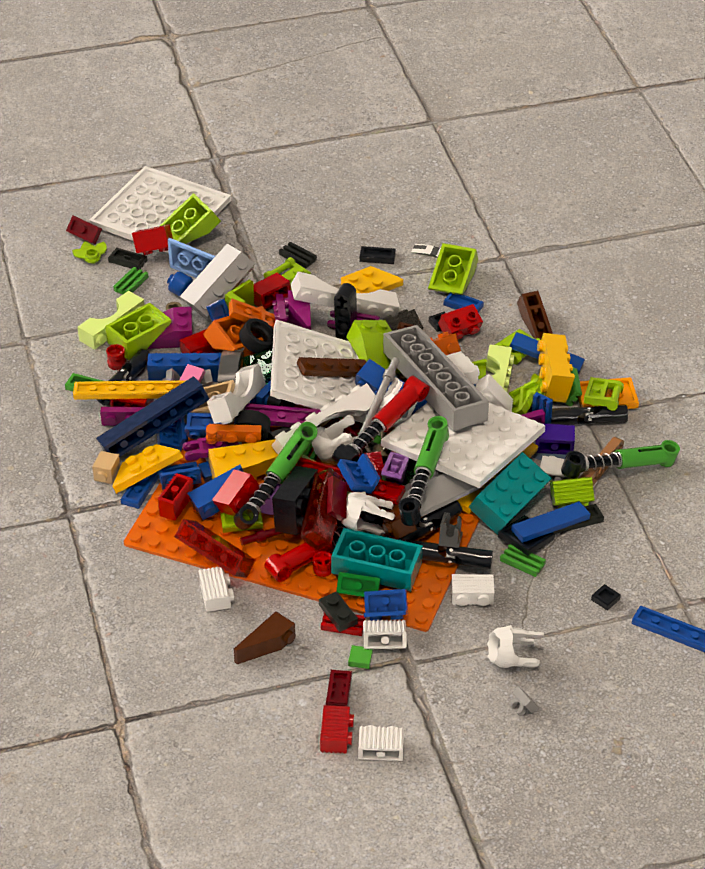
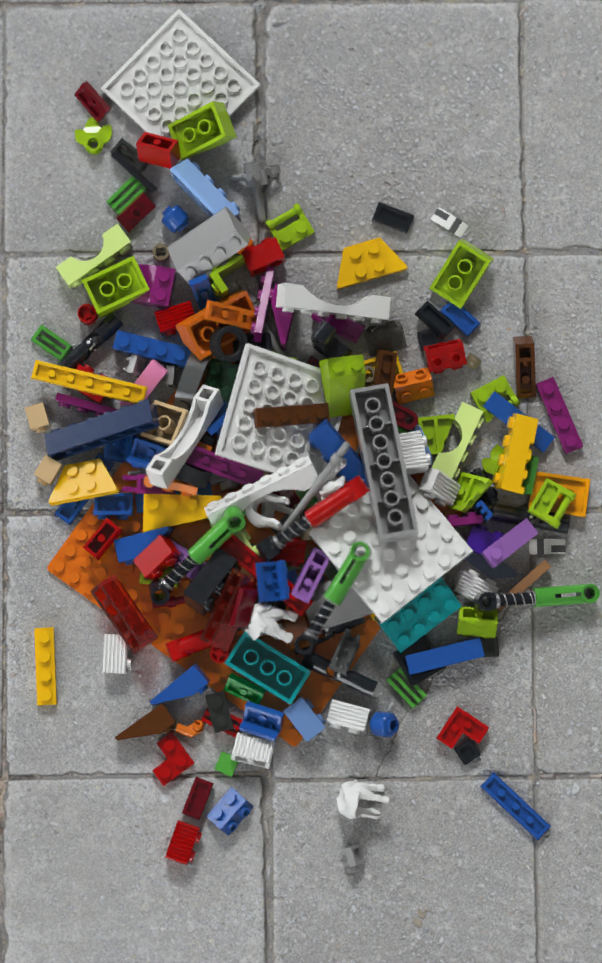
camera: 20 degrees right, 40 degrees up
pearl dark grey tile [279,242,317,269] -> none
white brick [358,725,404,761] -> none
none -> tan brick [25,402,51,433]
none -> yellow plate [34,627,57,705]
none -> black bar [111,151,157,194]
none -> dark red plate [115,192,156,232]
none -> blue slope [149,663,211,705]
none -> red plate [152,732,195,786]
none -> orange arm [175,720,204,738]
none -> bracket [206,787,254,835]
none -> light grey piece [229,161,280,222]
none -> medium blue brick [283,697,326,742]
none -> blue head [369,711,399,738]
none -> black tile [414,301,455,340]
none -> red plate [436,706,490,749]
none -> dark tan hinge [466,353,482,369]
none -> medium lavender slope [481,518,538,569]
none -> white sticker [529,539,566,555]
none -> magenta plate [536,377,584,455]

